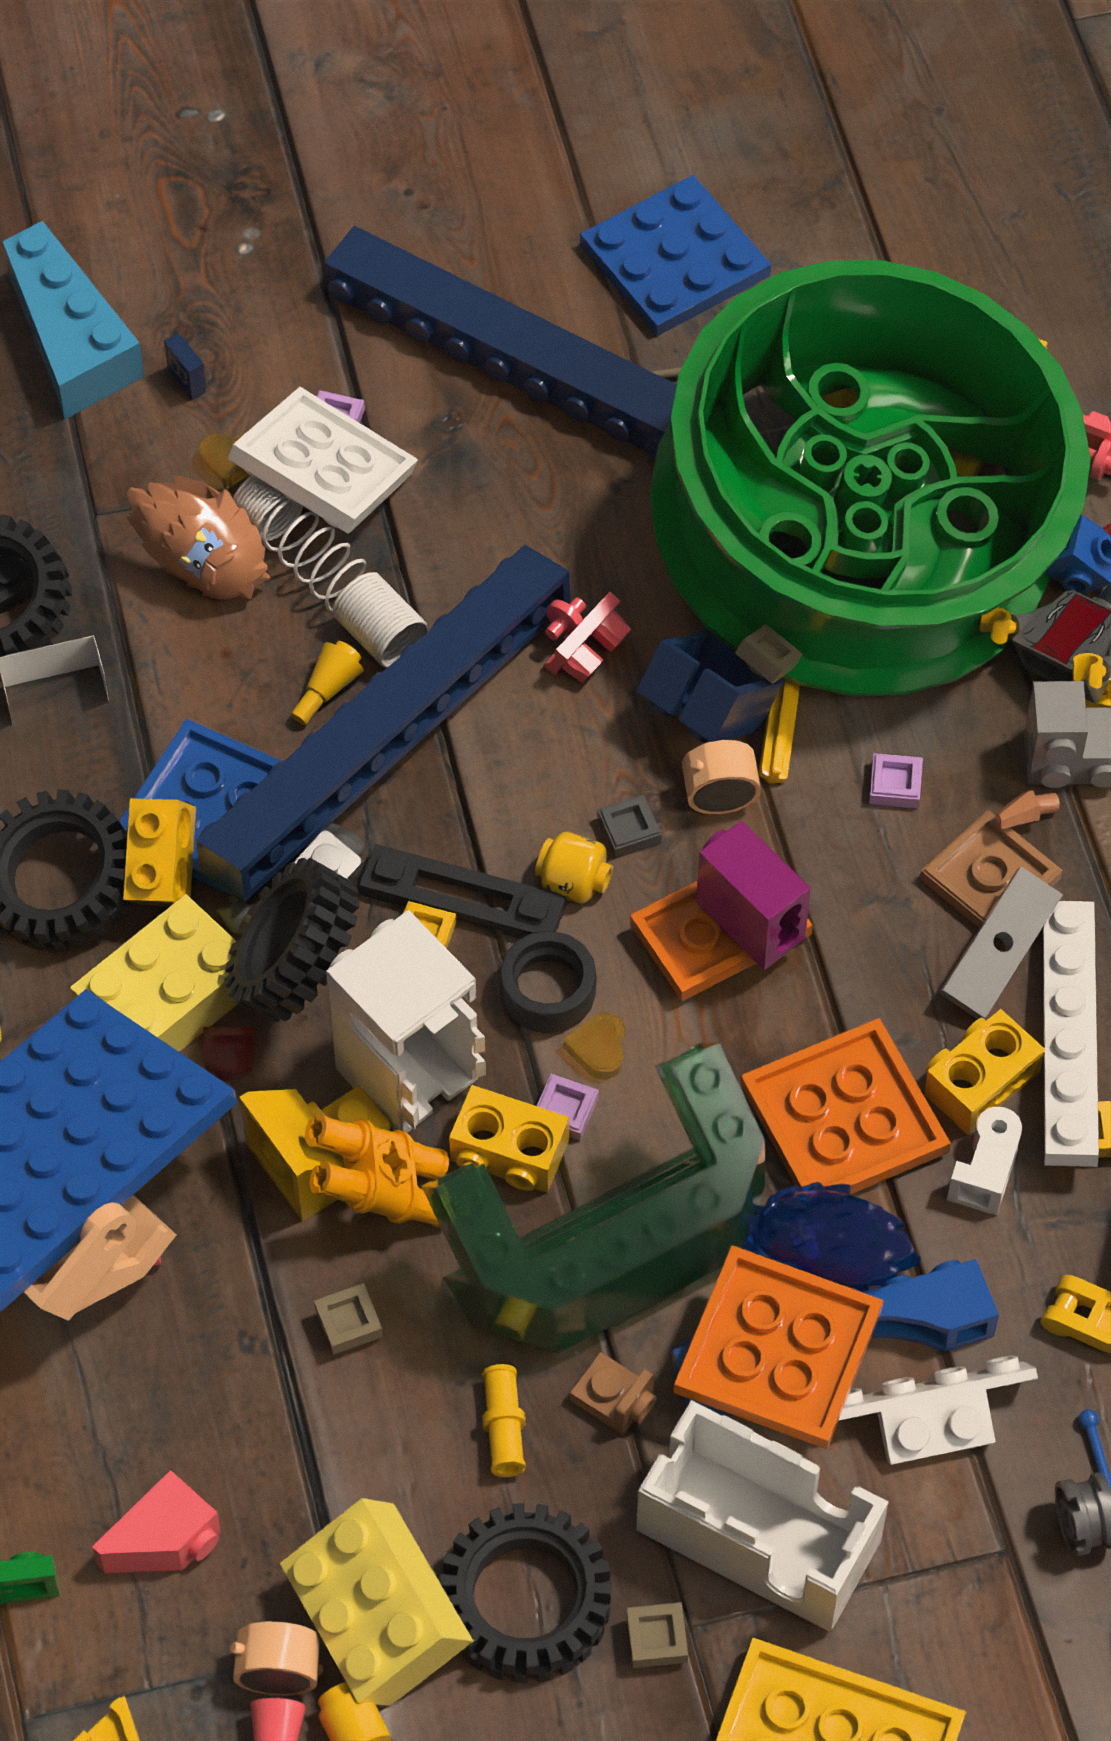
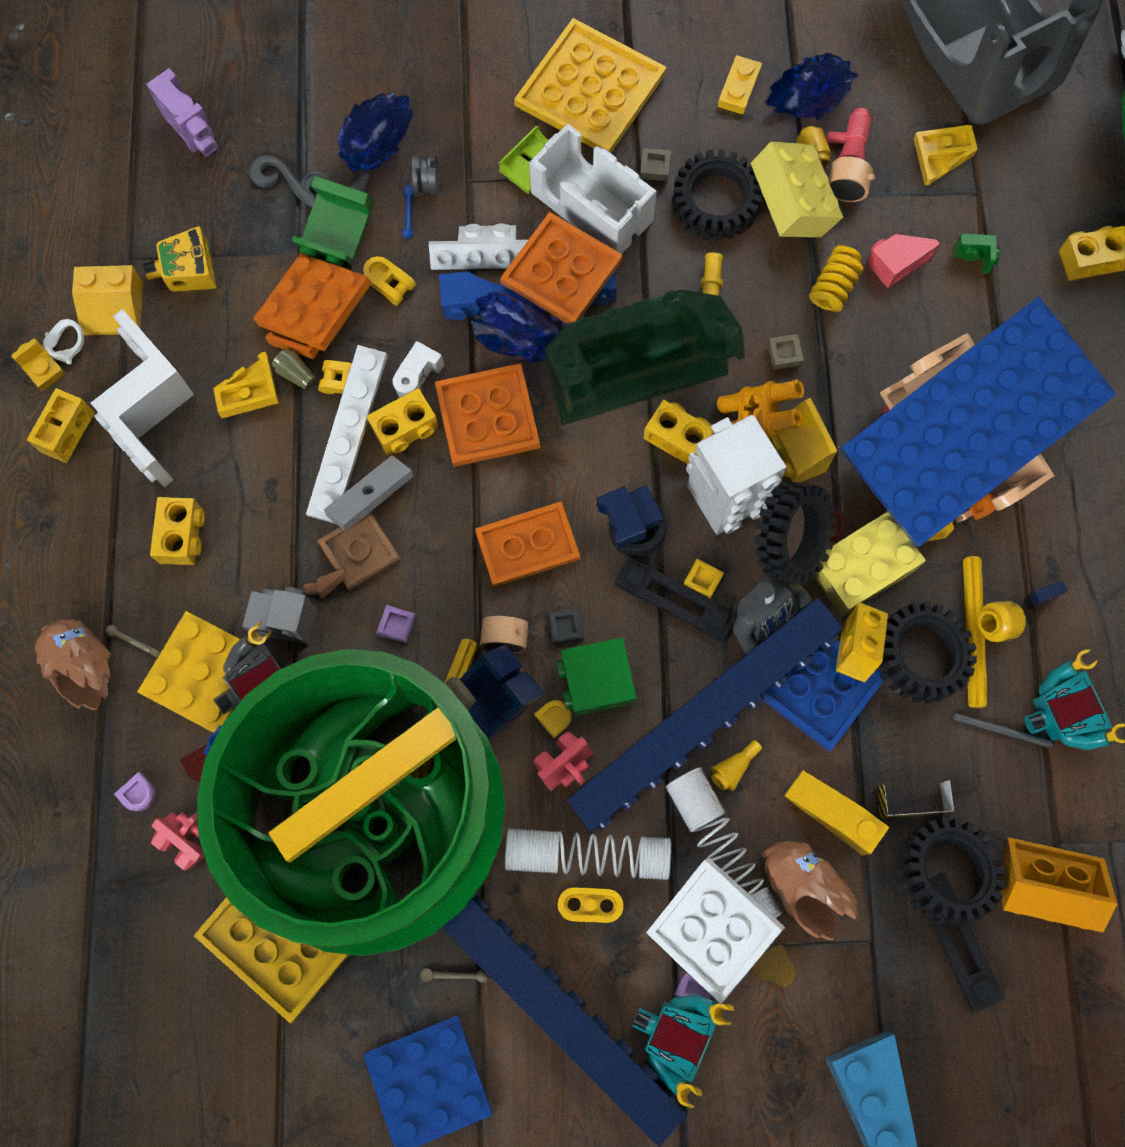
camera: 165 degrees left, 15 degrees up
dark blue tile [164,333,207,400] -> none
yellow head [535,832,613,904] -> none
lavender tile [537,1074,599,1141] -> none
clear yellow tile [563,1012,626,1080] -> none
medium nougat bracket [570,1352,657,1435] -> none
magenta piece [696,820,811,970] -> none
none -> yellow tile [269,708,457,863]
none -> lime piece [499,126,549,194]
none -> white piece [505,828,671,880]
none -> yellow tile [534,700,572,739]
none -> green brick [556,637,637,717]
none -> yellow plate [558,888,623,923]
none -> dark blue piece [596,485,663,550]
none -> torso [632,994,734,1108]
none -> yellow slope [784,770,890,856]
none -> yellow piece [809,245,864,312]

